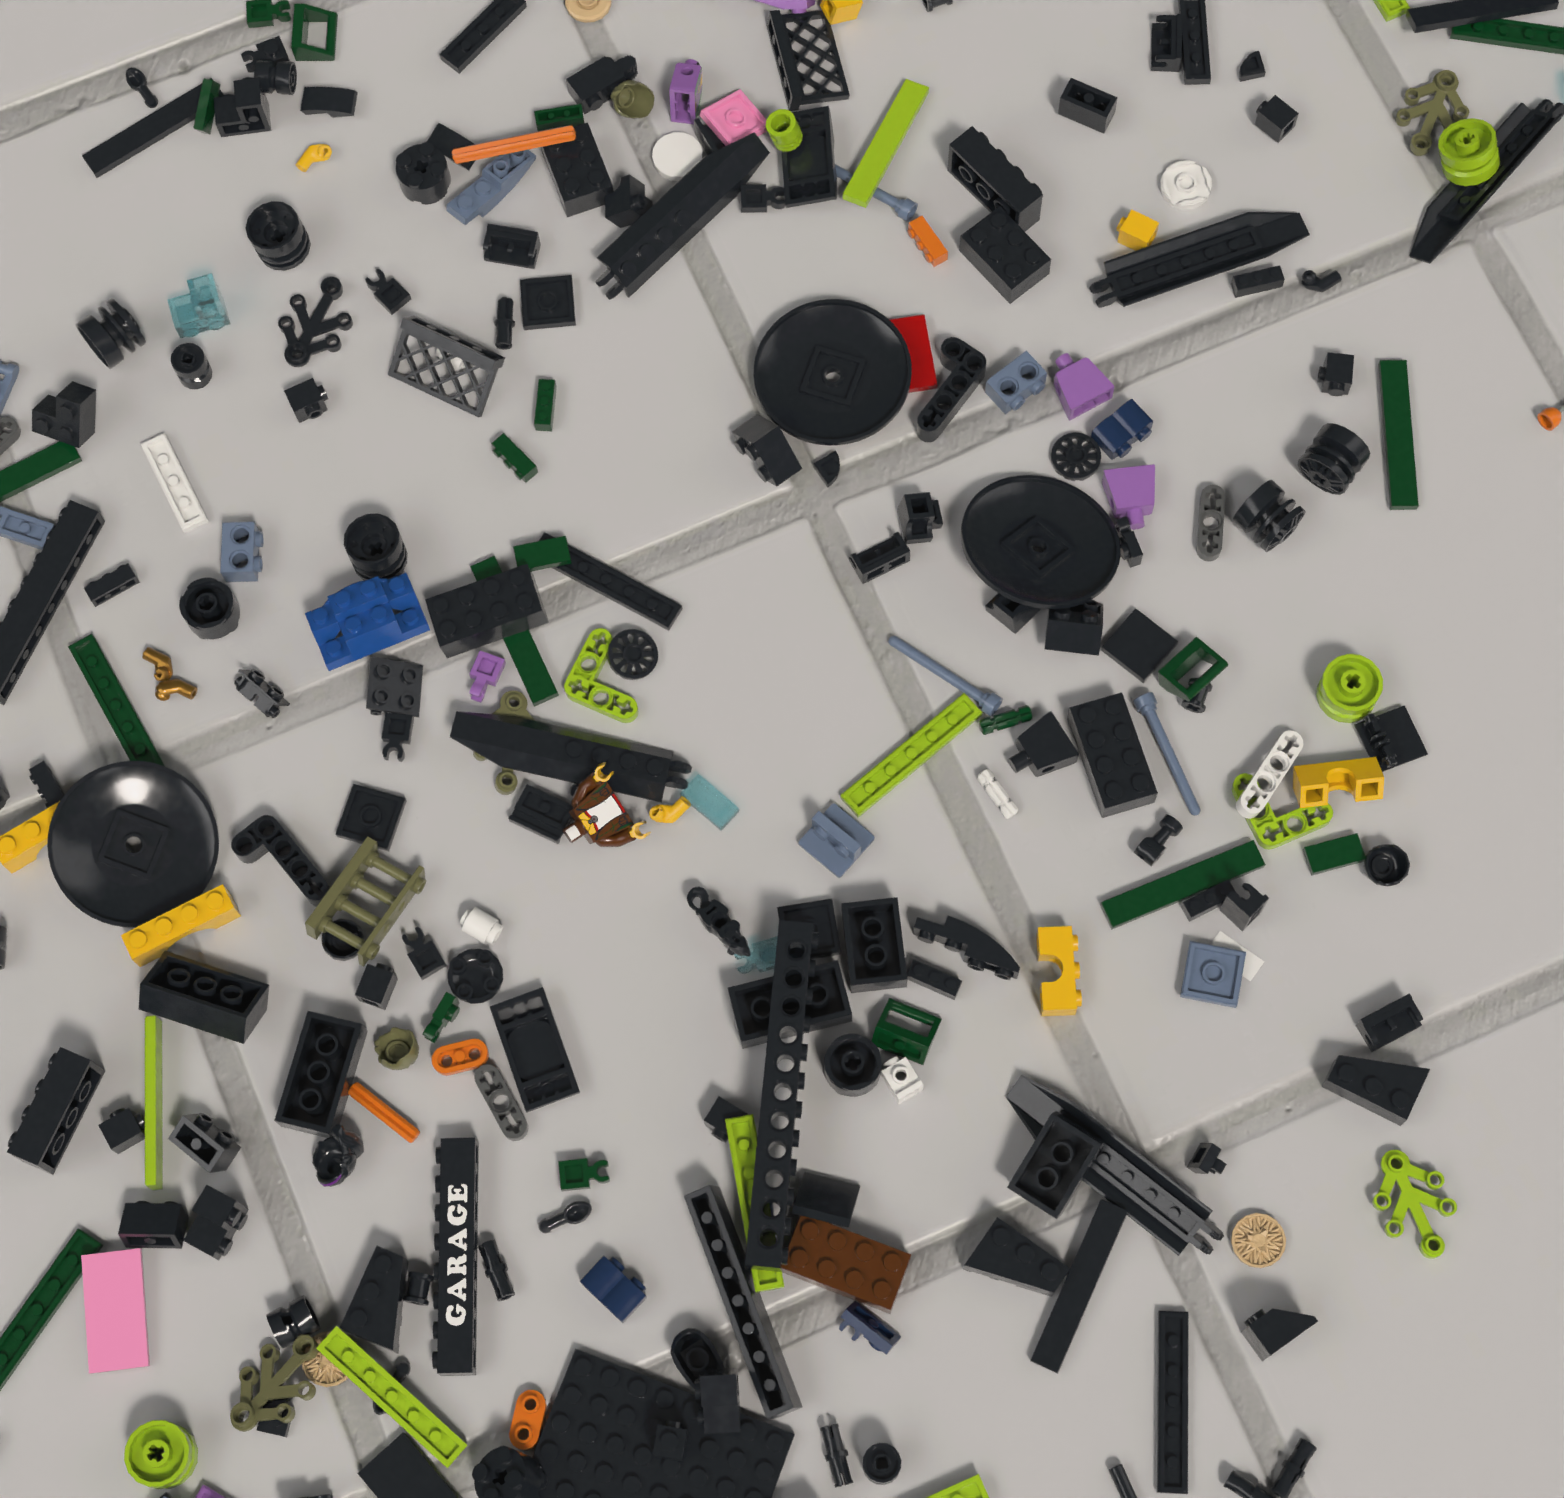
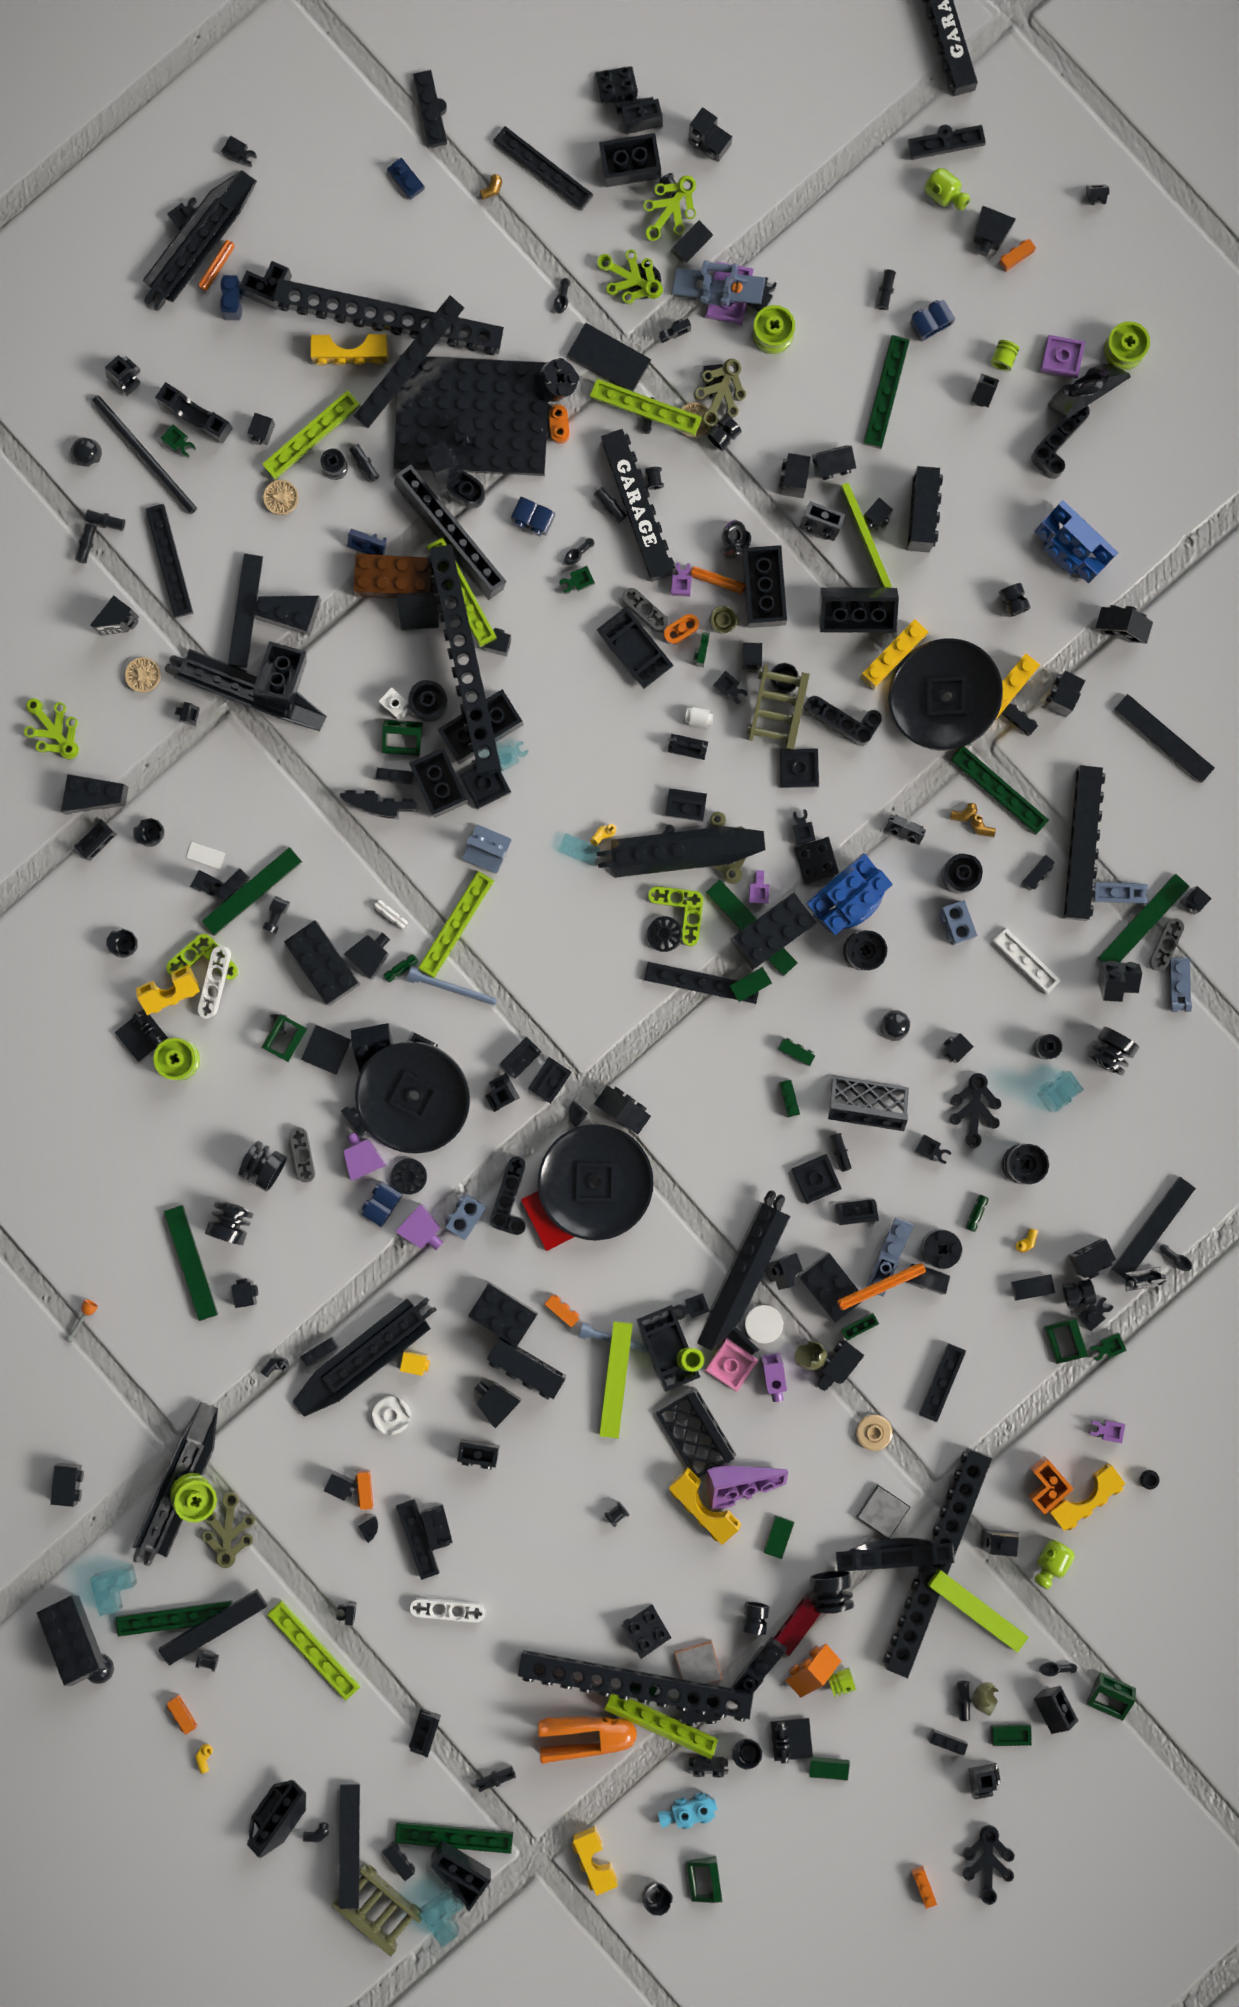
camera: 160 degrees right, 15 degrees up
bright pink tile [81,1248,150,1374] -> none
dark green tile [193,78,221,135] -> none
black wedge [340,1246,408,1354] -> none
black dish [448,949,503,1004] -> none
torso [563,762,651,847] -> none
black animal [687,886,751,957] -> none
yellow arch [1036,926,1082,1016] -> none
sand blue piece [1133,692,1201,816] -> none
sand blue plate [1180,941,1246,1008] -> none
dark green tile [1303,833,1365,876] -> none
none -> black hair [133,818,165,847]
none -> tan wheel [263,480,299,515]
none -> orange piece [355,1471,374,1510]
none -> black torso [474,1380,522,1429]
none -> black plate [528,1057,572,1104]
none -> black hinge [667,733,708,760]
none -> medium lavender plate [671,563,692,597]
none -> black hair [880,1010,910,1041]
none -> dark green axle [965,1194,989,1232]
none -> black hinge [1125,1267,1167,1291]

